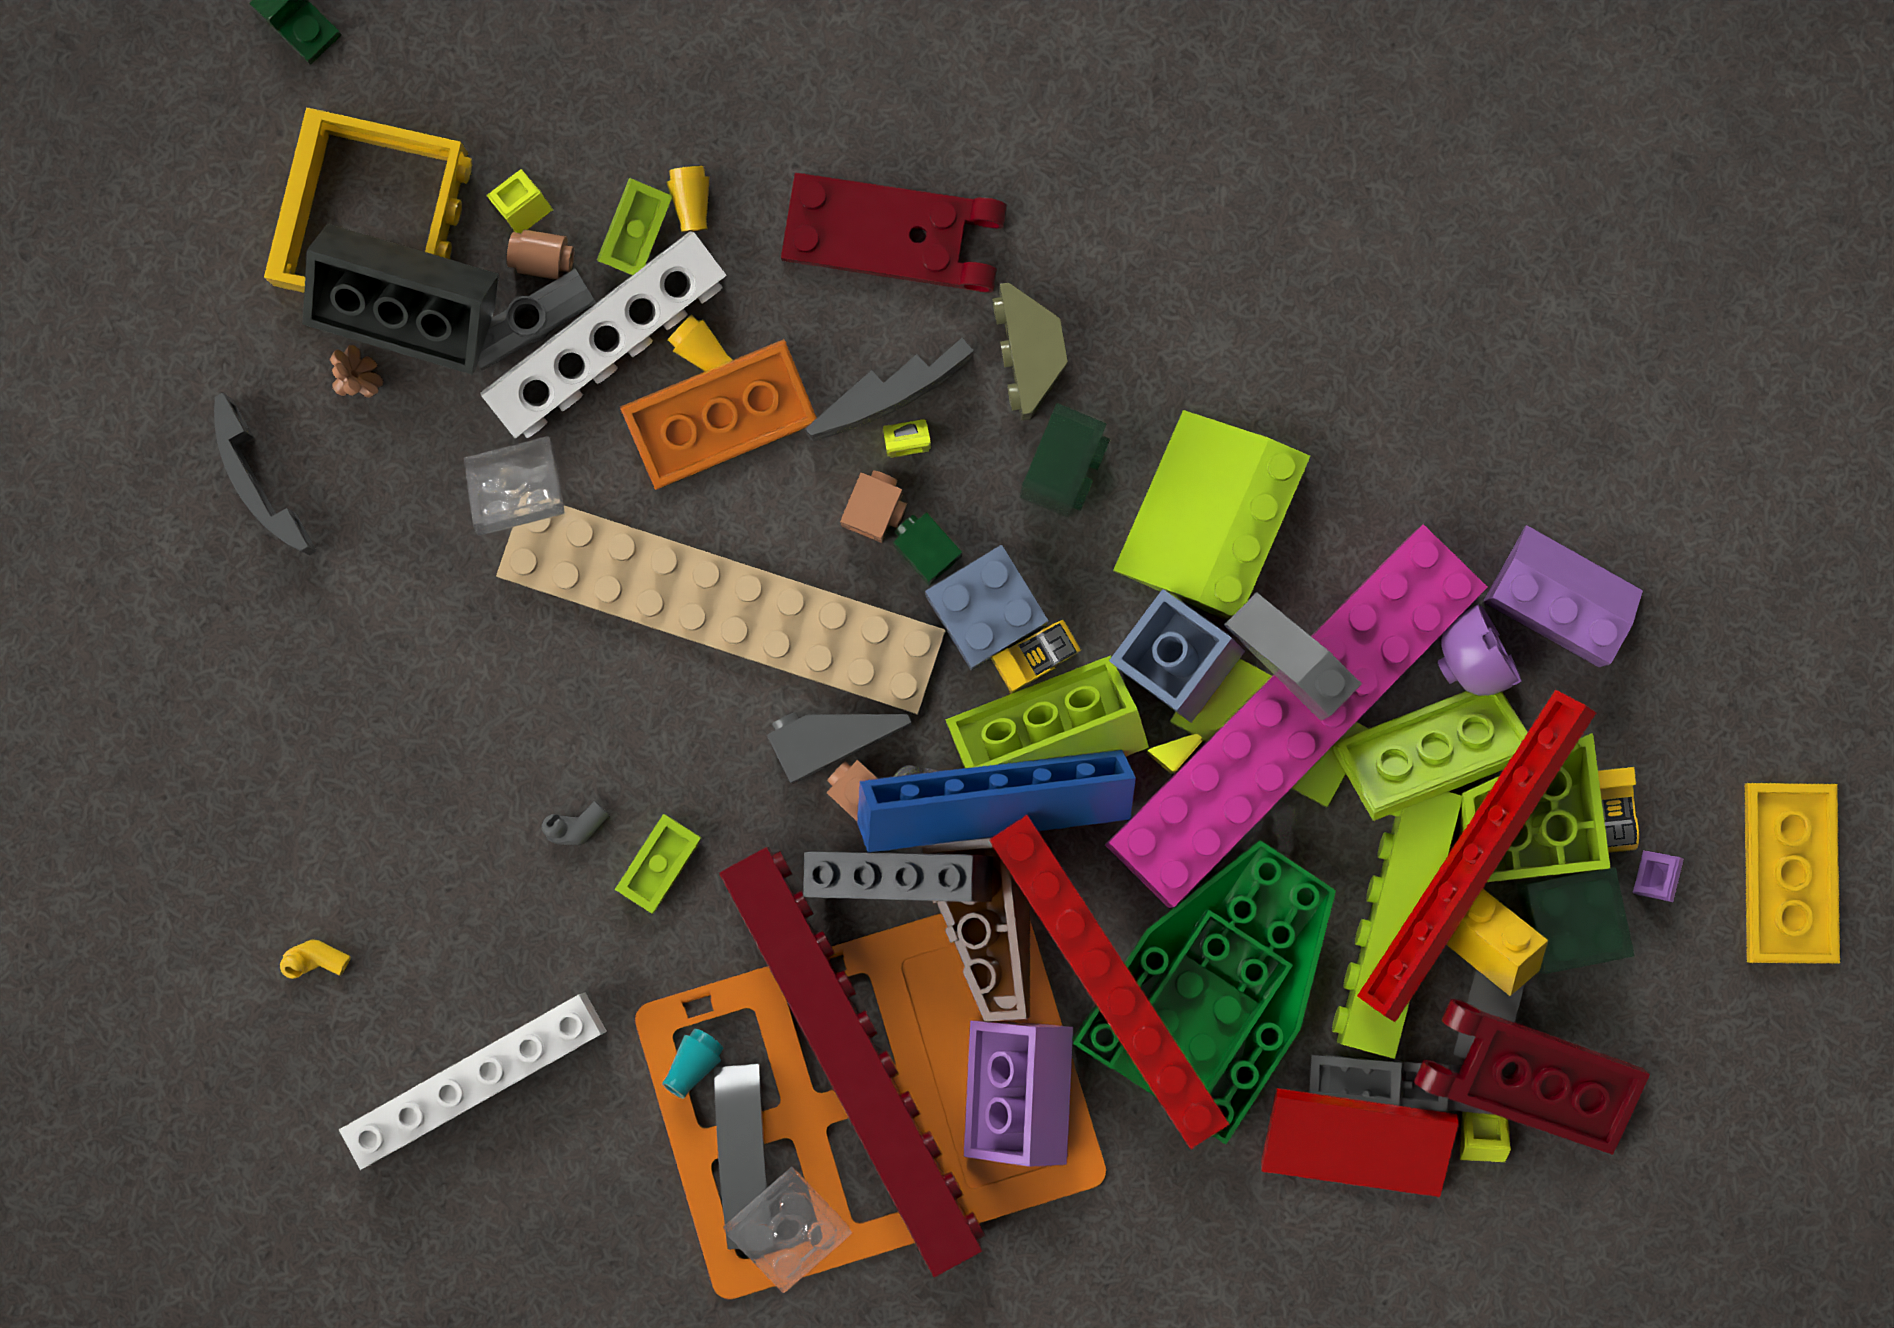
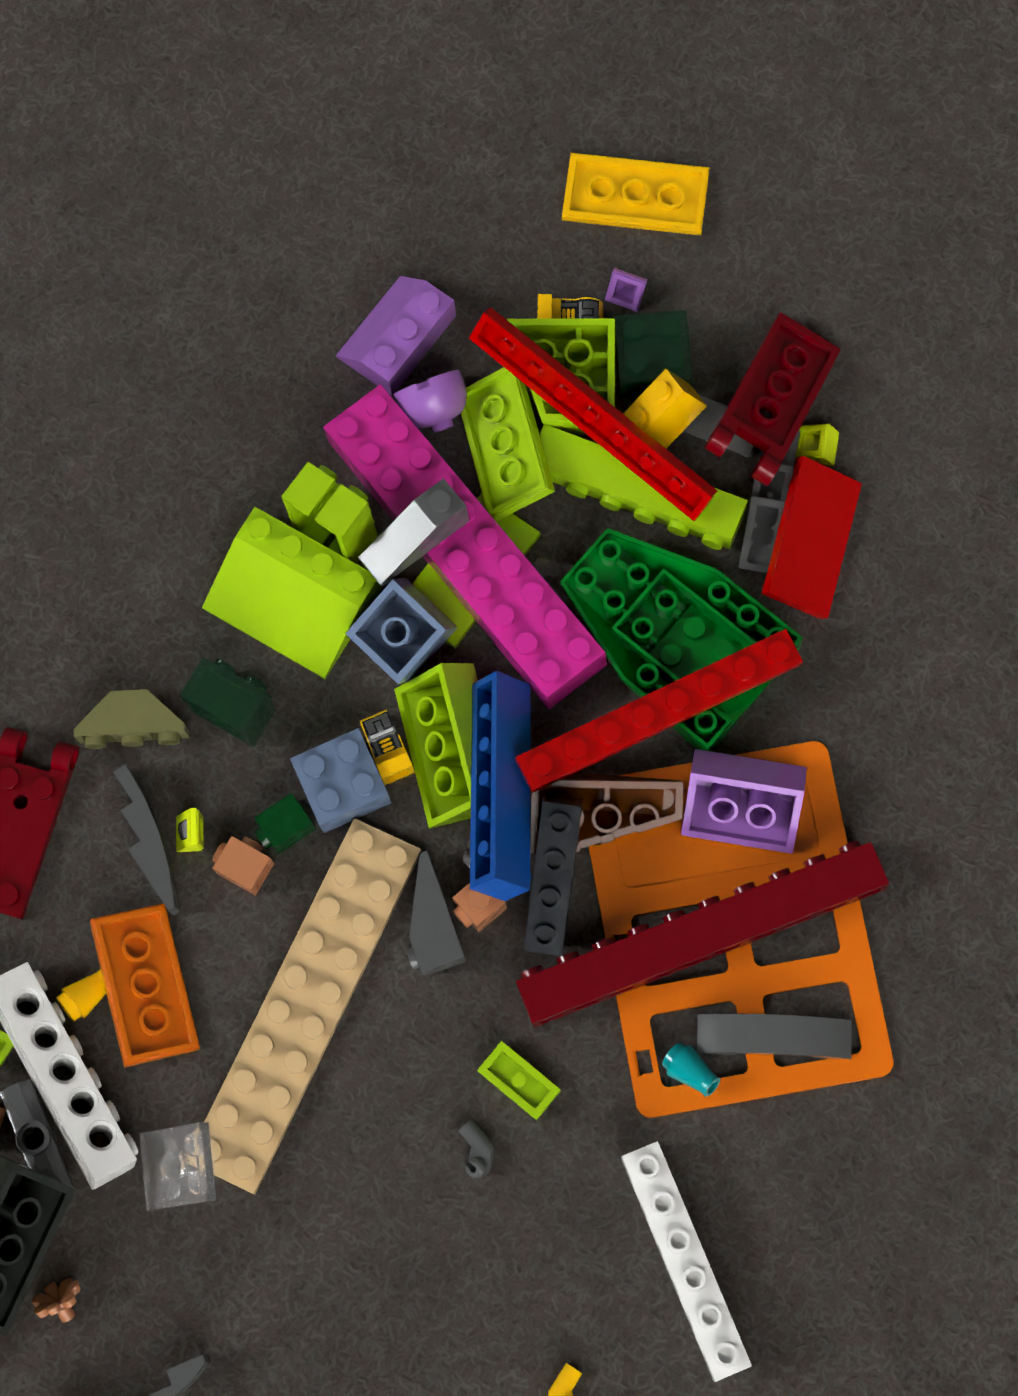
camera: 75 degrees left, 10 degrees down
clear plate [723,1167,852,1293] -> none
neon yellow slope [1147,733,1202,774] -> none
none -> lime piece [281,462,378,564]

